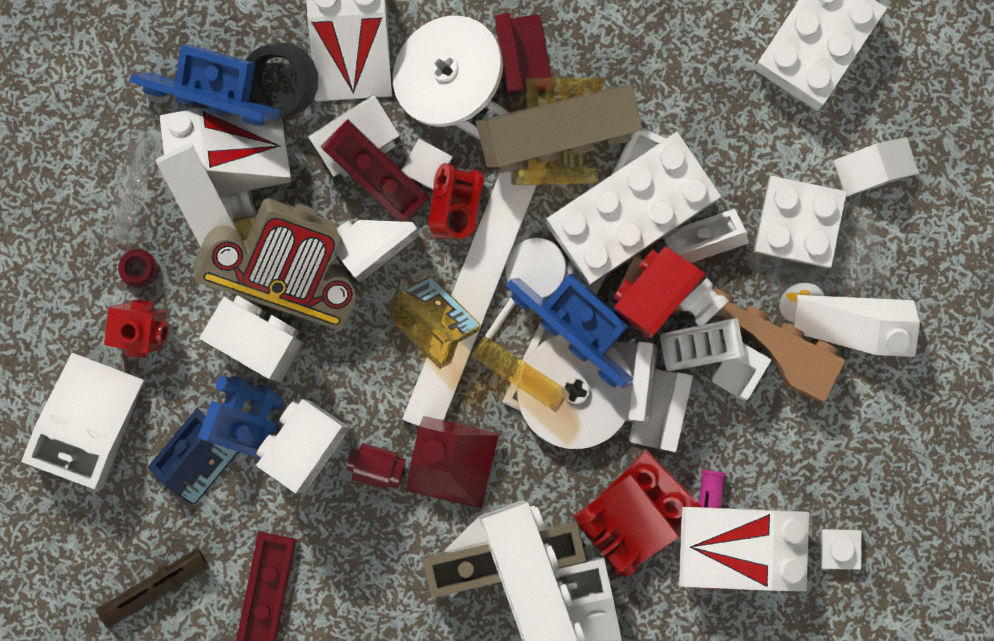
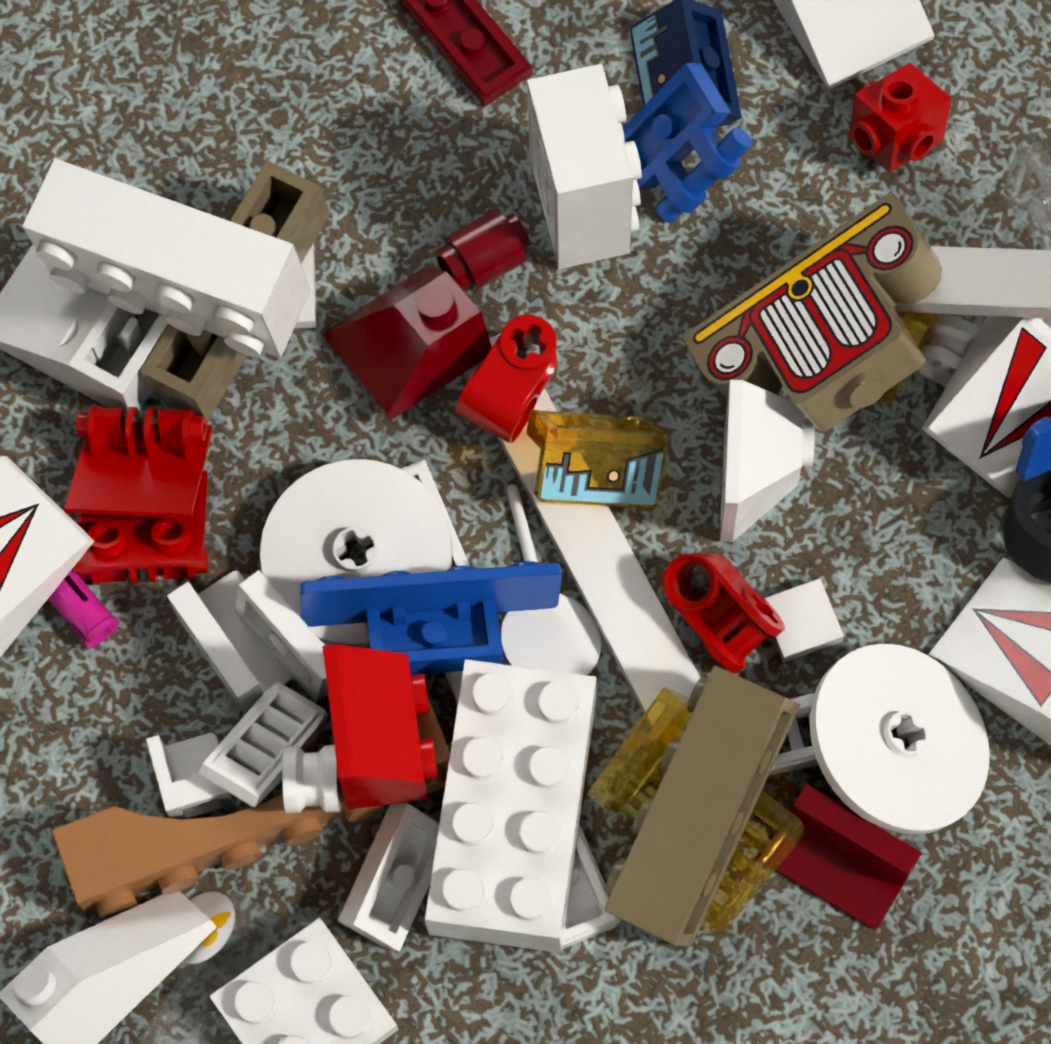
camera: 130 degrees right, 15 degrees down
dark red plate [118,249,158,288] -> none
white brick [199,295,304,383] -> none
white brick [308,95,400,178] -> none
dark red tile [321,119,430,222] -> none
clear yellow piece [471,336,570,412] -> none
none -> red piece [455,315,557,444]

